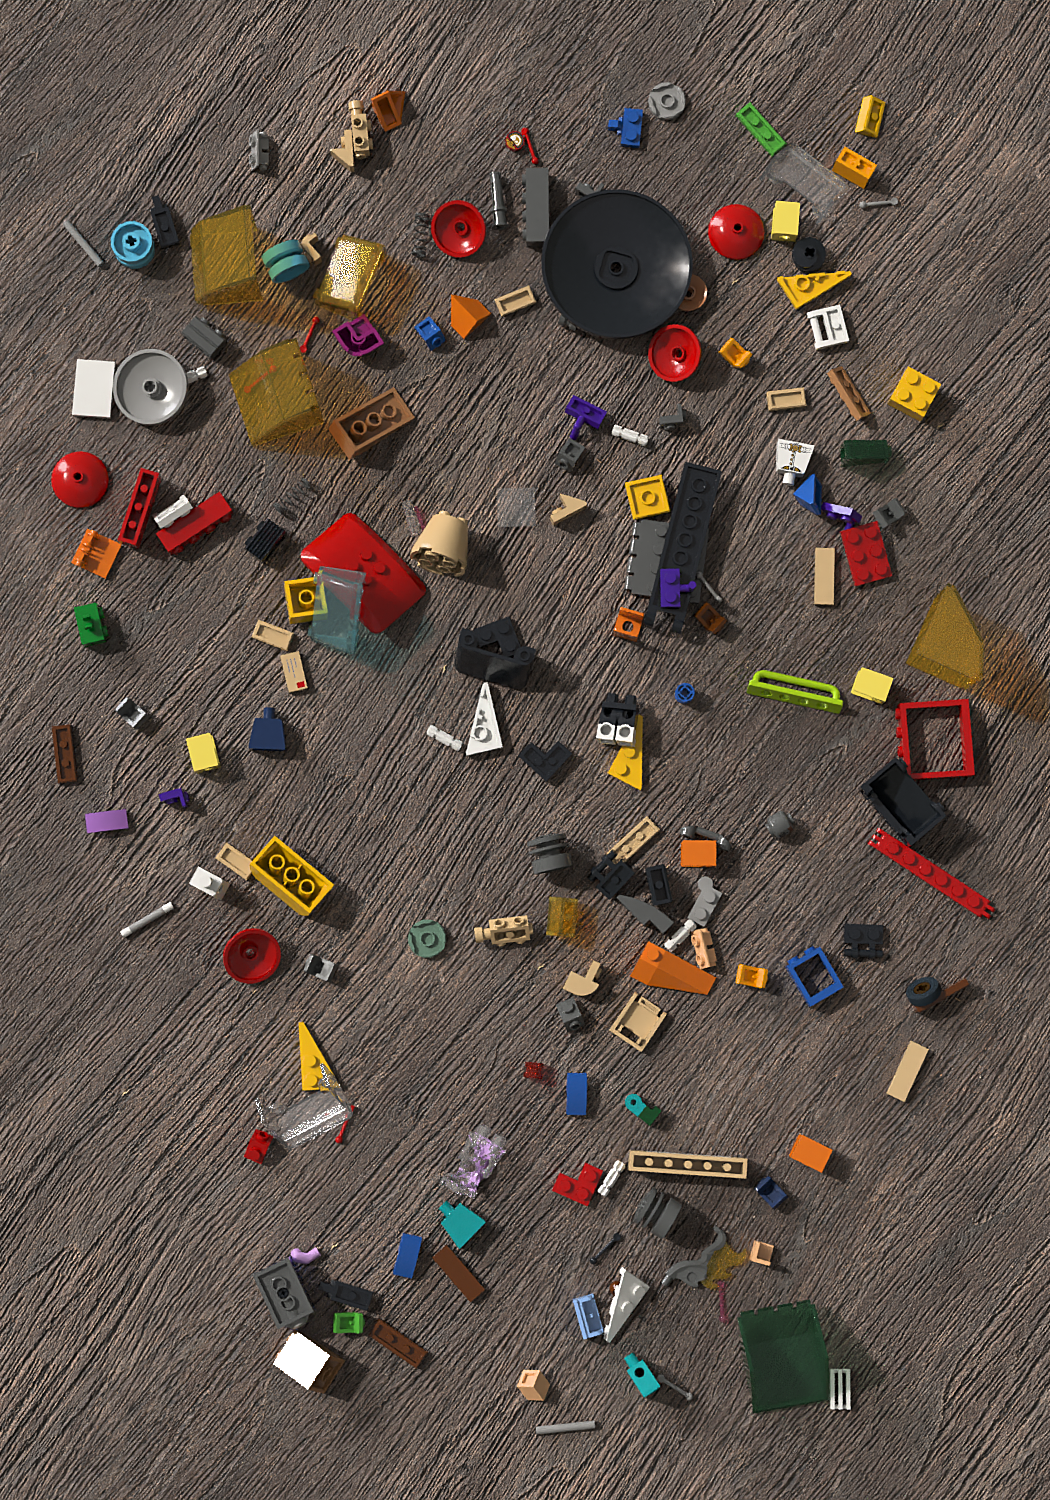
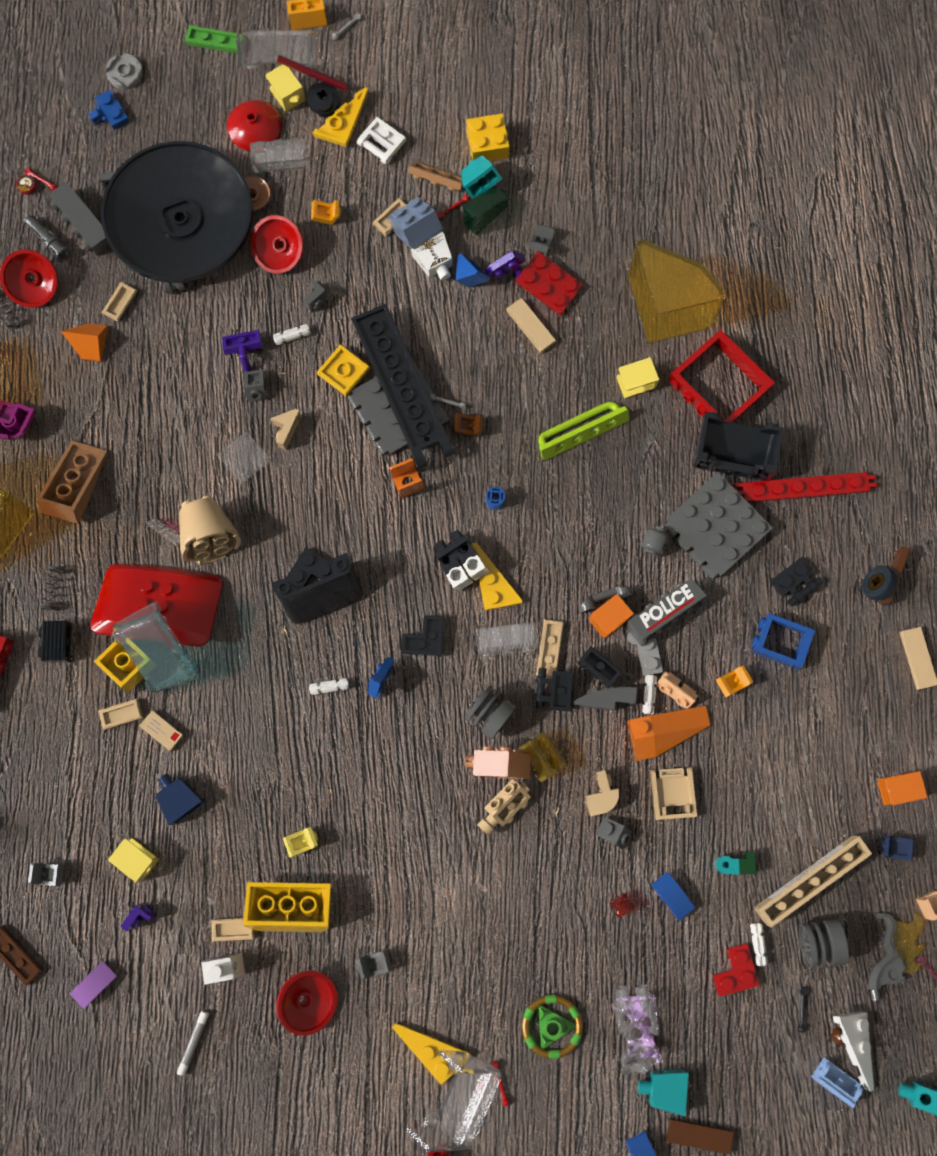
camera: 30 degrees left, 5 degrees down
sand green tile [408,920,446,958] -> none
blue bracket [414,316,446,351] -> none
white wing [466,682,503,756] -> none
dark purple plate [660,569,696,608] -> none
none -> clear brick [250,138,309,173]
none -> dark red bar [277,55,349,91]
none -> light yellow bracket [283,827,318,858]
none -> blue hinge [368,657,394,699]
none -> sand blue brick [388,197,443,249]
none -> red hinge [437,195,470,220]
none -> teal torso [461,155,502,200]
none -> brick [465,747,531,779]
none -> clear brick [475,622,538,658]
none -> bright green piece [522,994,583,1059]
none -> dark grey brick [627,578,707,647]
none -> dark grey hinge [663,472,773,579]

